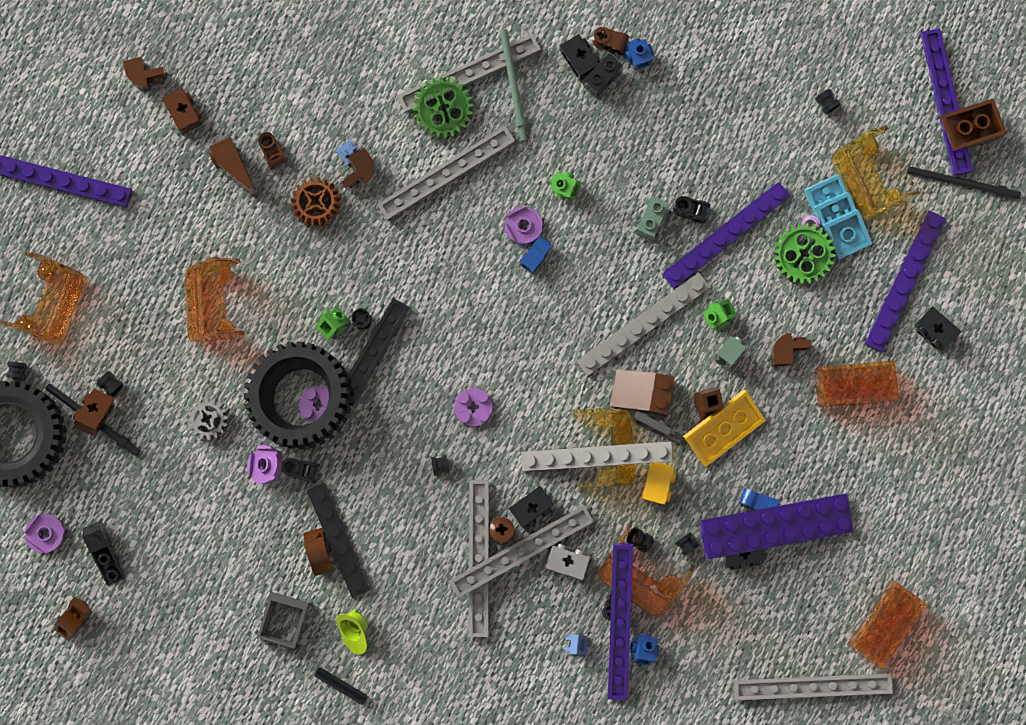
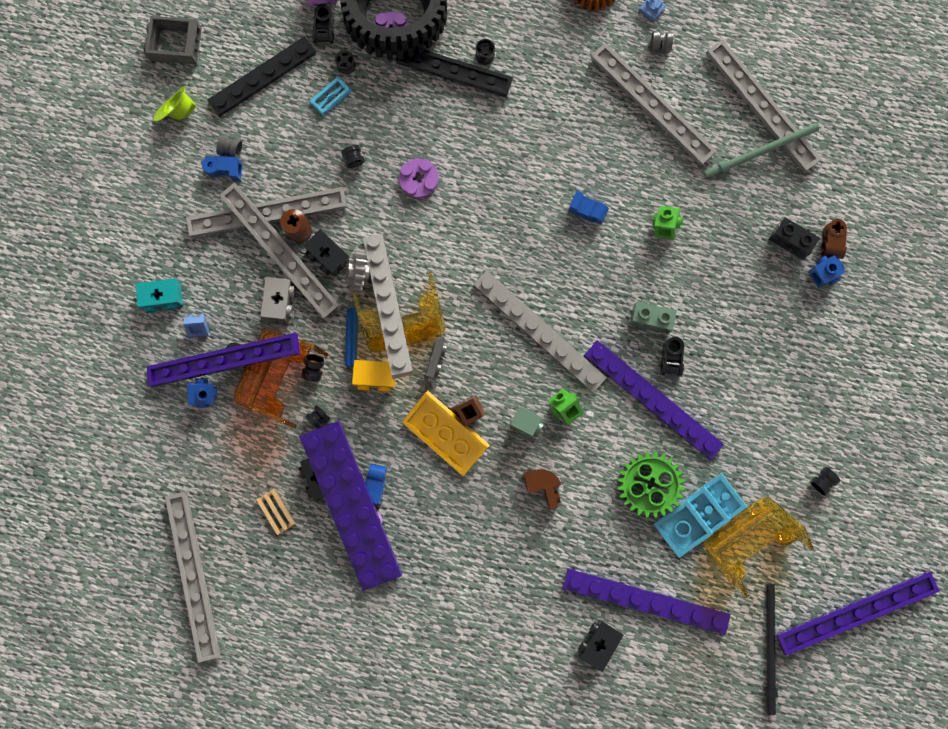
camera: 80 degrees right, 0 degrees up
reddish brown brick [303,528,333,576] -> none
black axle [314,667,368,705] -> none
bright green brick [315,307,350,340] -> none
reddish brown brick [340,147,374,189] -> none
bright green gear [412,76,473,138] -> none
medium lavender plate [505,206,543,245] -> none
black brick [560,34,600,81] -> none
slope [610,369,675,417] -> none
lavender plate [801,215,821,231] -> none
clear orange brick [814,361,899,408] -> none
clear orange brick [846,581,928,669] -> none
reddish brown slope [940,98,1007,152] -> none
none -> teal brick [135,278,183,313]
none -> blue leg [202,156,242,182]
none -> dark grey wheel [216,135,243,157]
none -> tan tile [256,489,296,535]
none -> medium azure tile [309,76,352,117]
none -> black wheel [335,50,356,75]
none -> light grey gear [345,249,369,294]
none -> blue axle [345,308,358,367]
none -> dark grey wheel [650,31,673,53]

